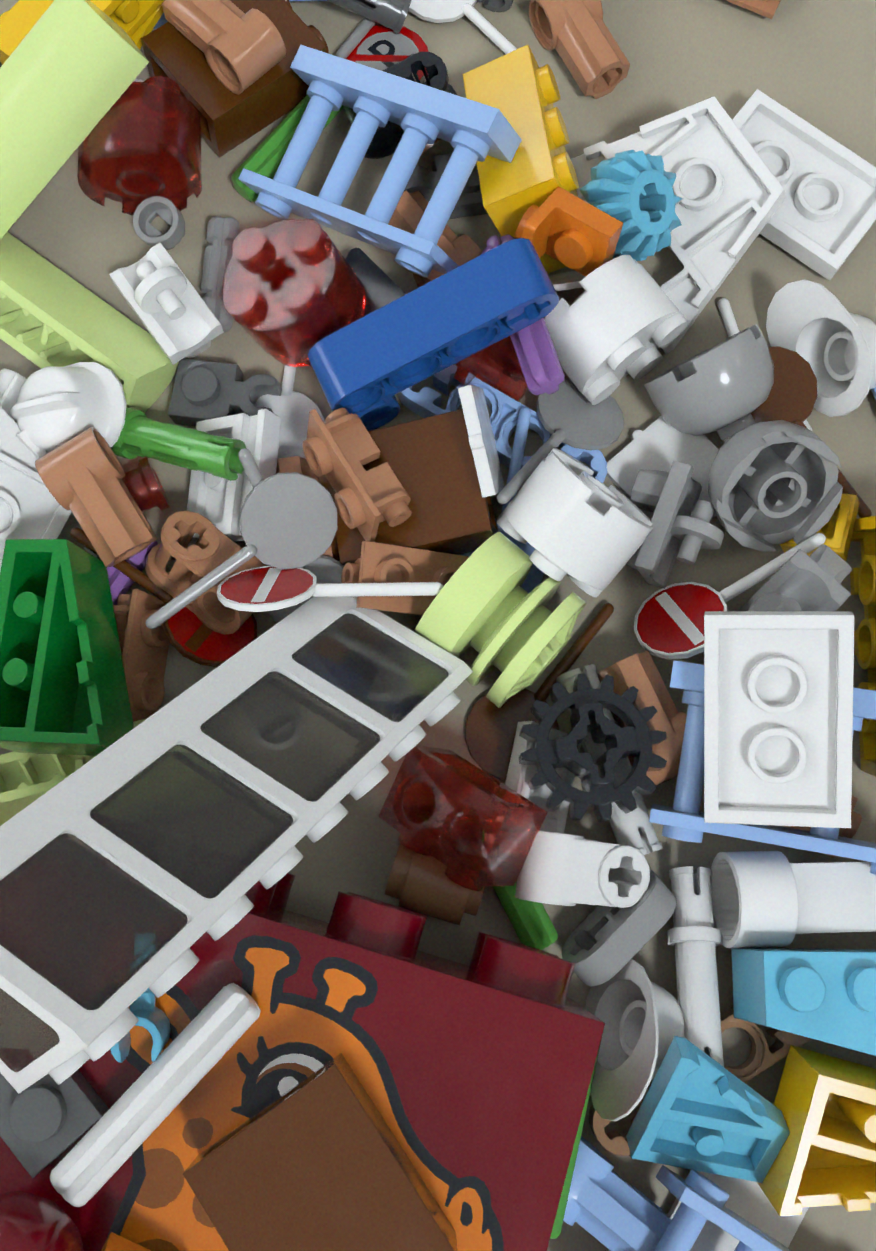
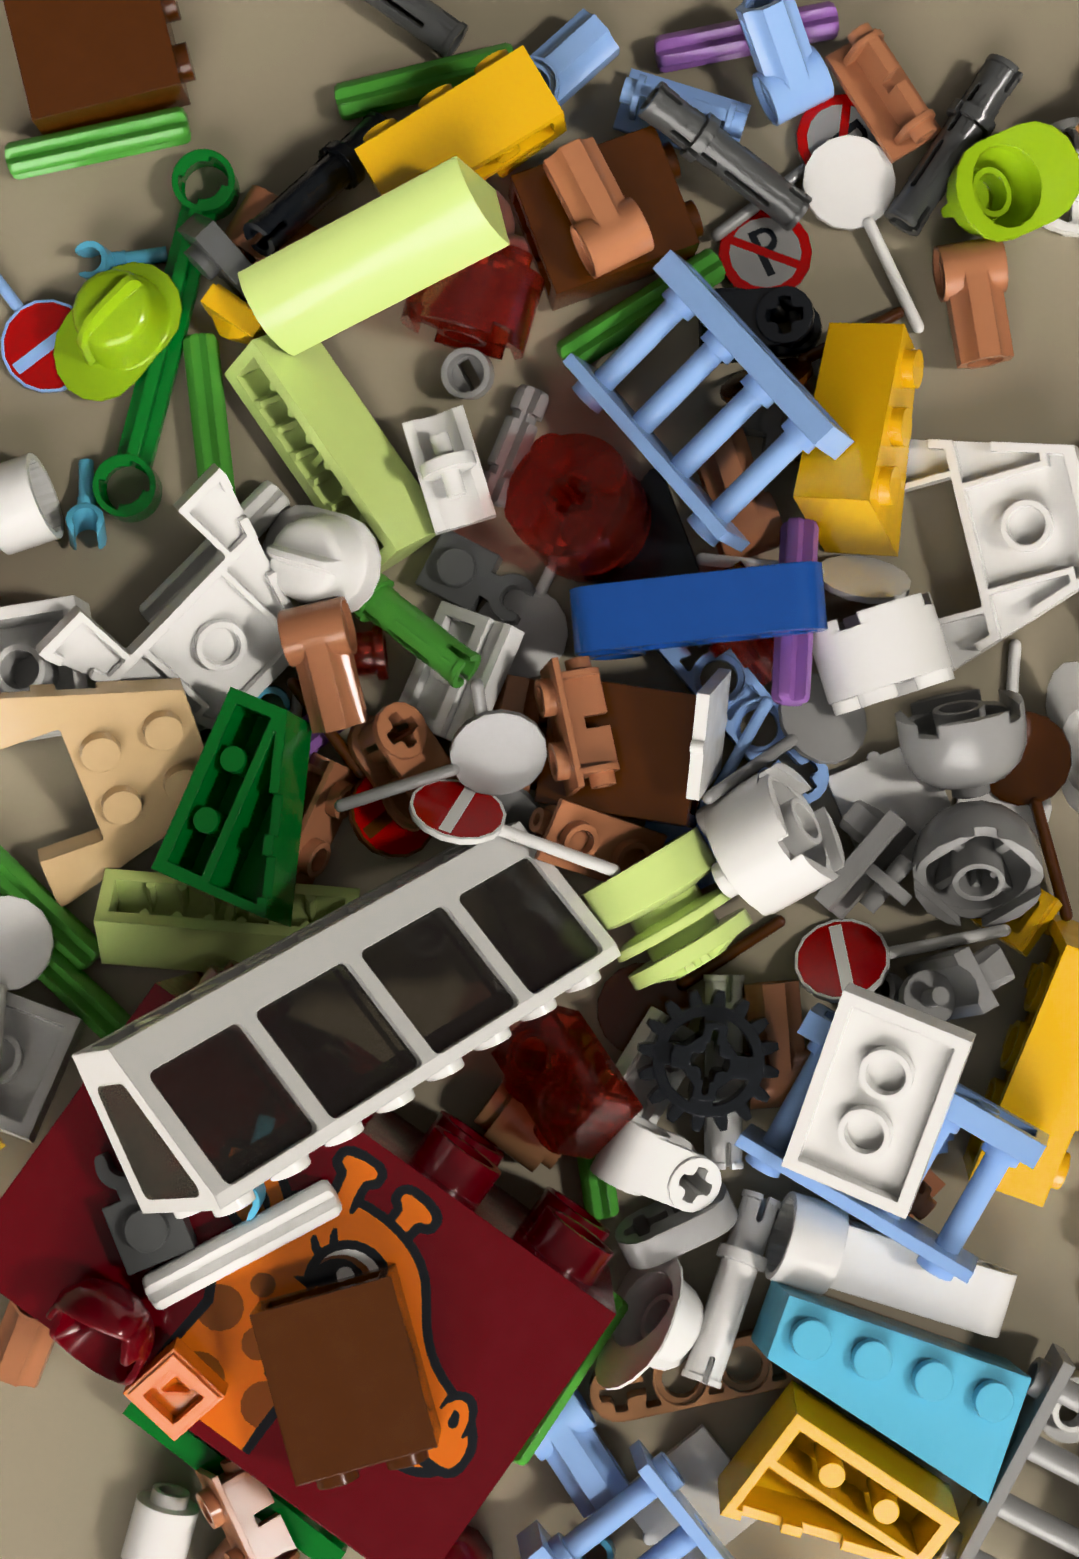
camera: 30 degrees right, 10 degrees up
orange bracket [515,186,623,277] -> none
medium azure gear [579,150,684,261] -> none
medium azure wing [626,1036,790,1183] -> none

